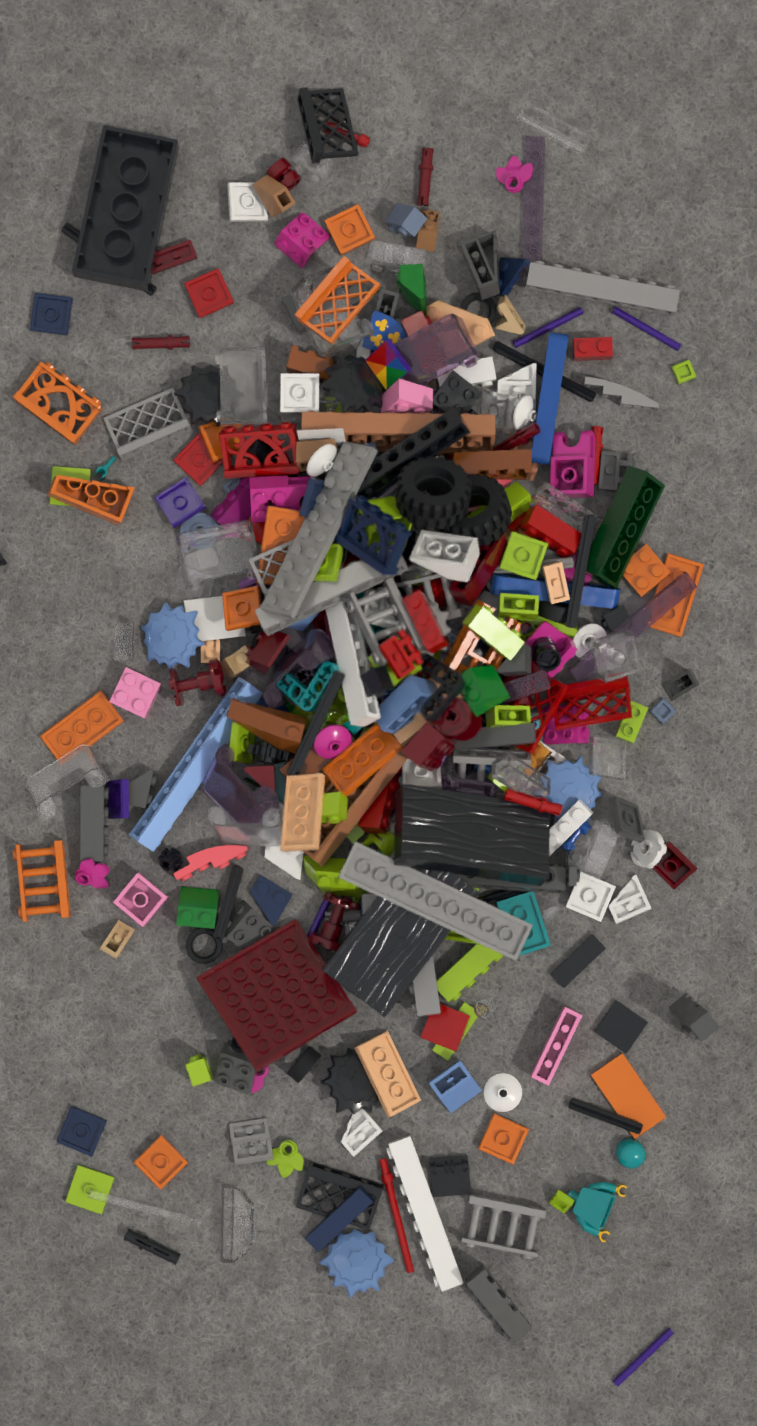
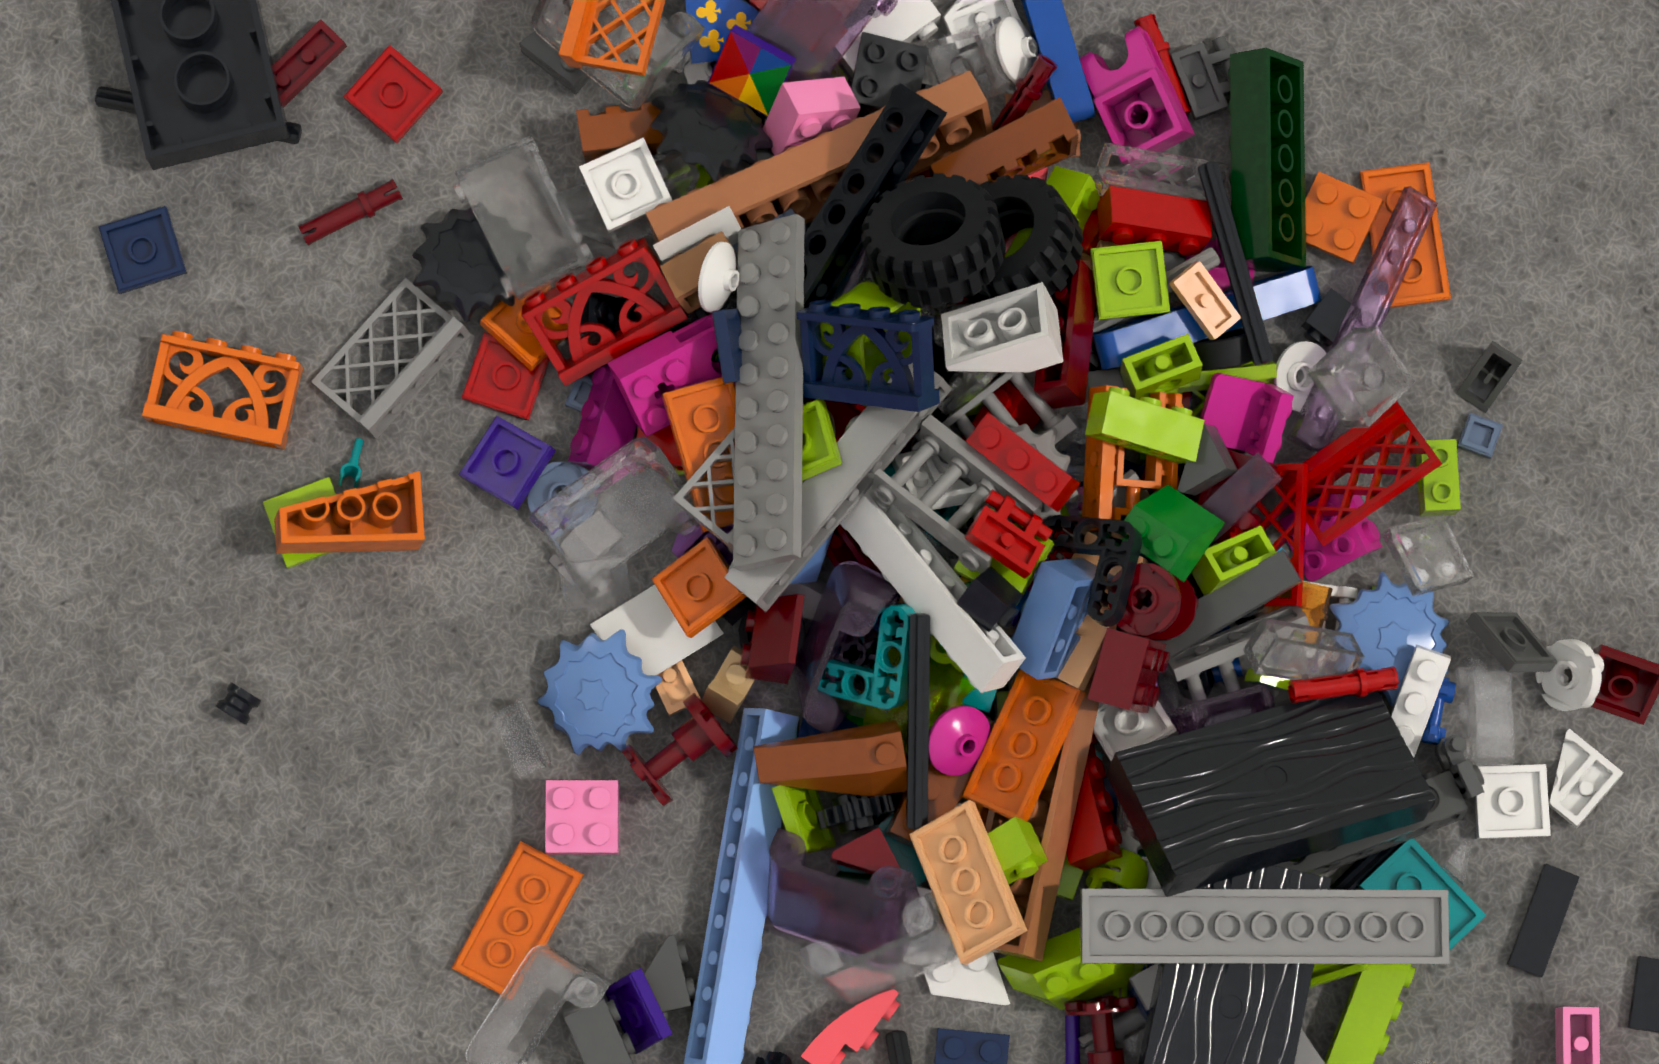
camera: 25 degrees left, 5 degrees down
black wheel [531,637,561,671] -> none

